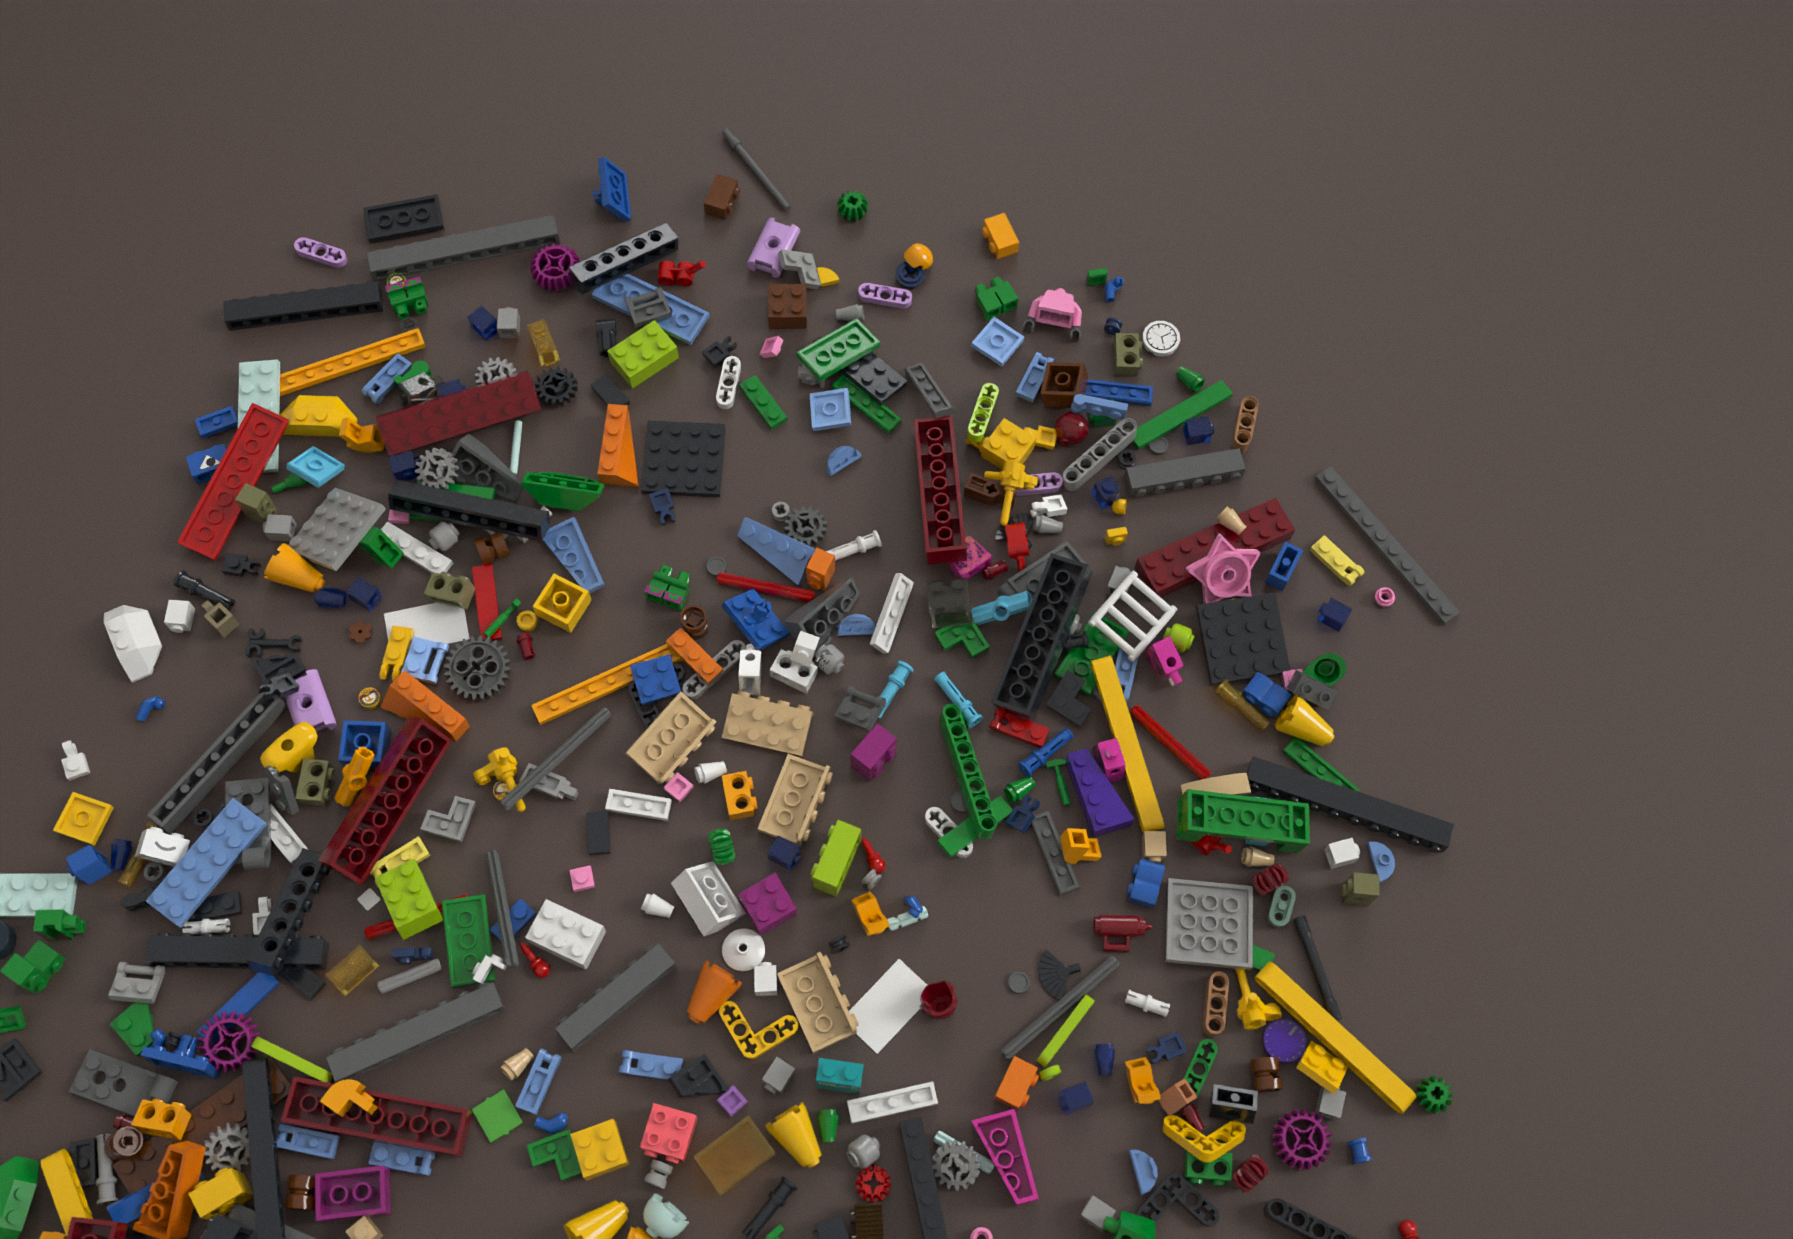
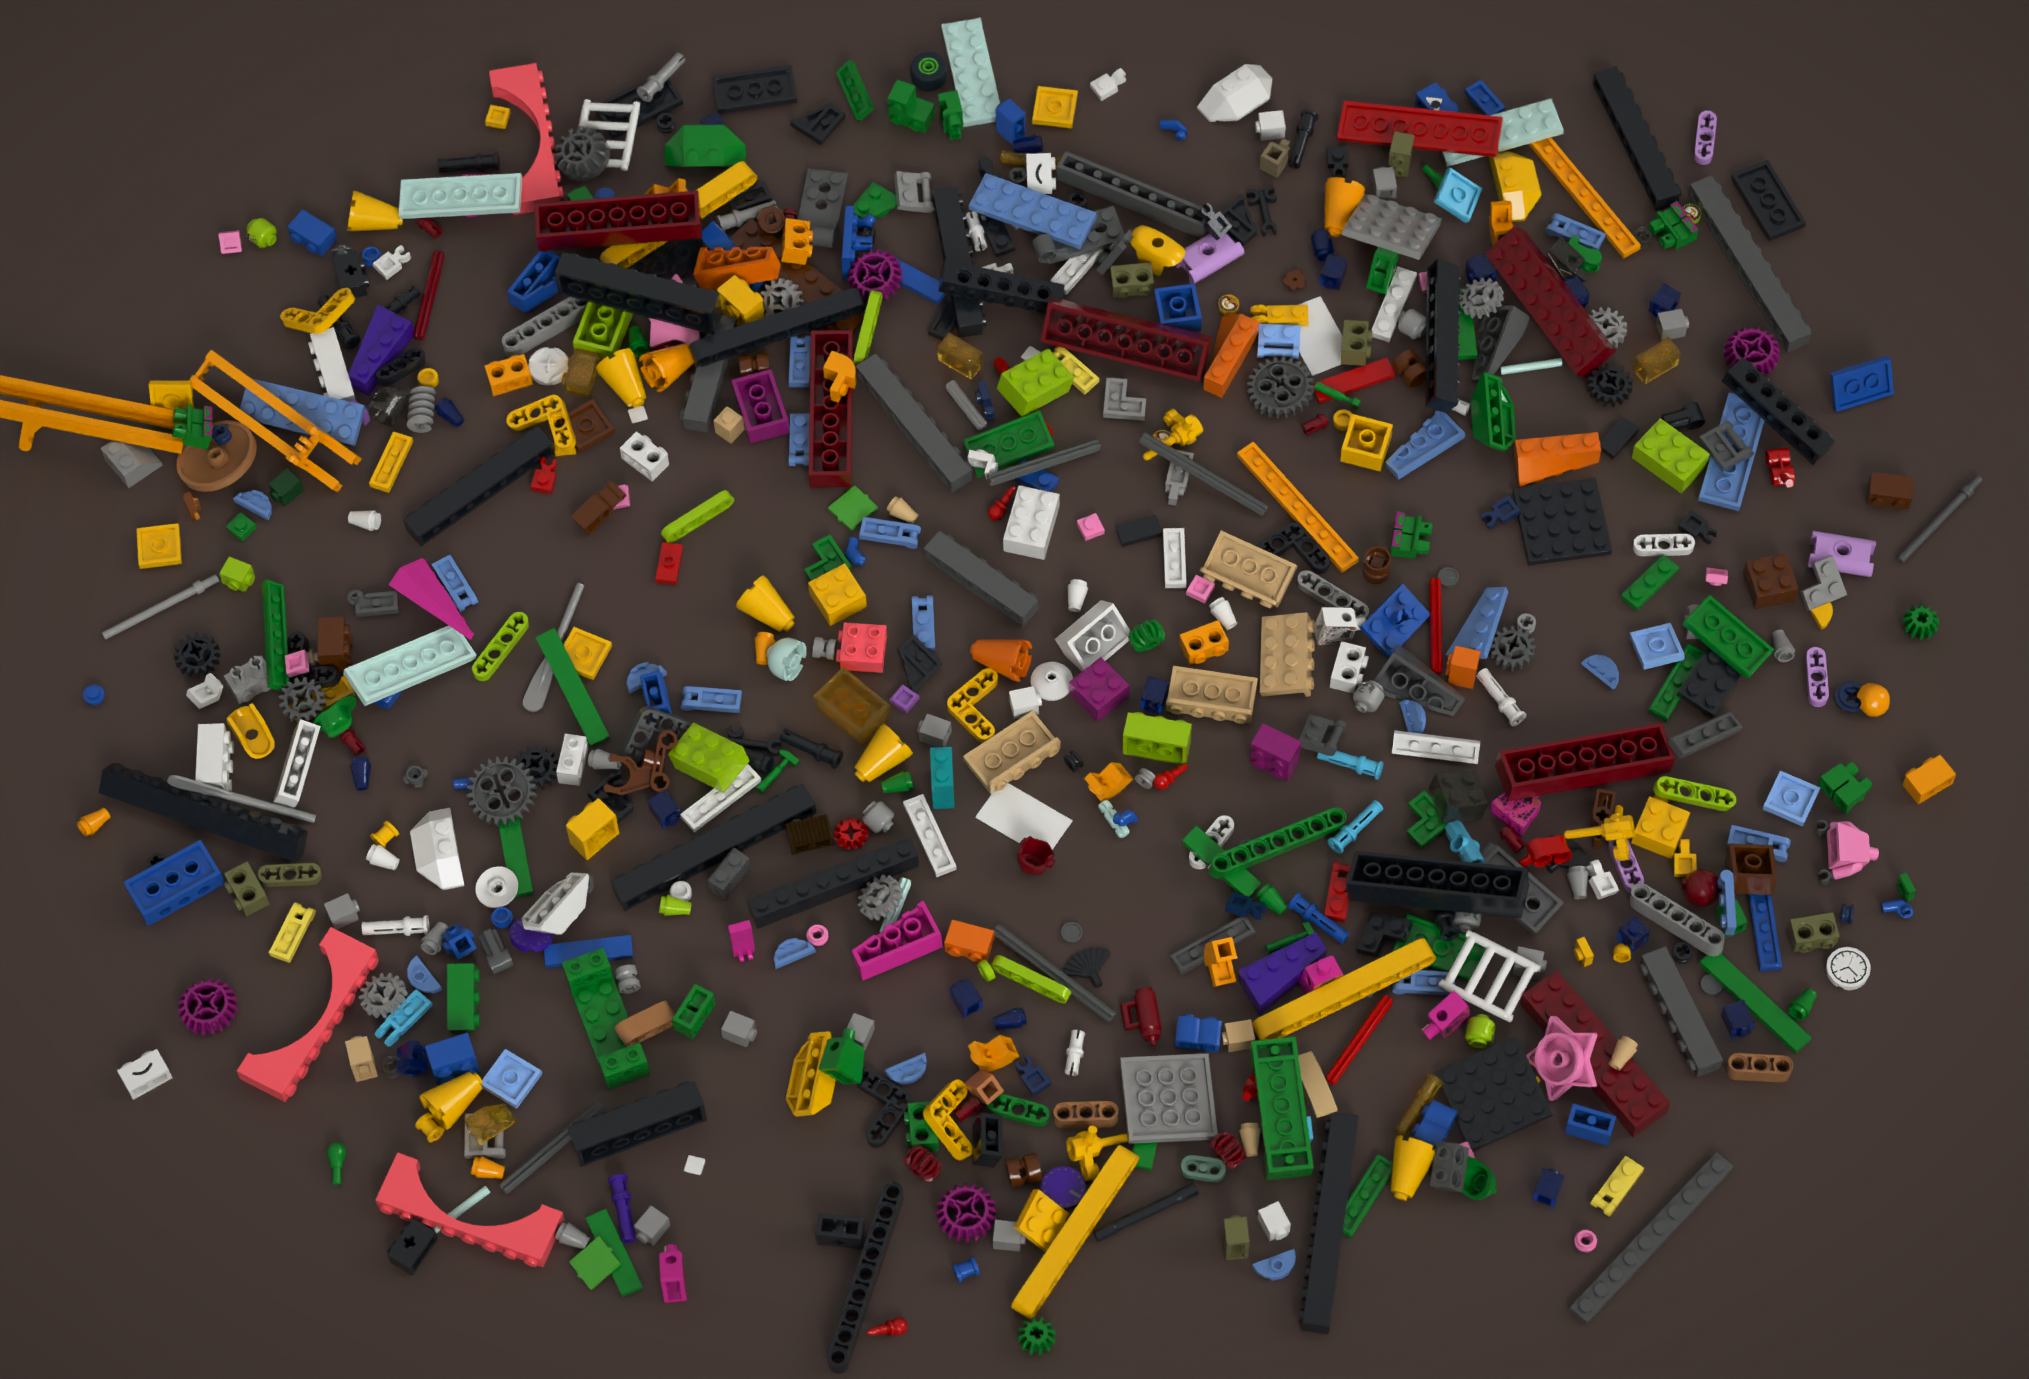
camera: 85 degrees right, 5 degrees down
light orange piece [335,747,374,806] -> none
blue plate [630,654,681,705] -> none
orange plate [666,627,723,685] -> none
white brick [790,631,820,666] -> none

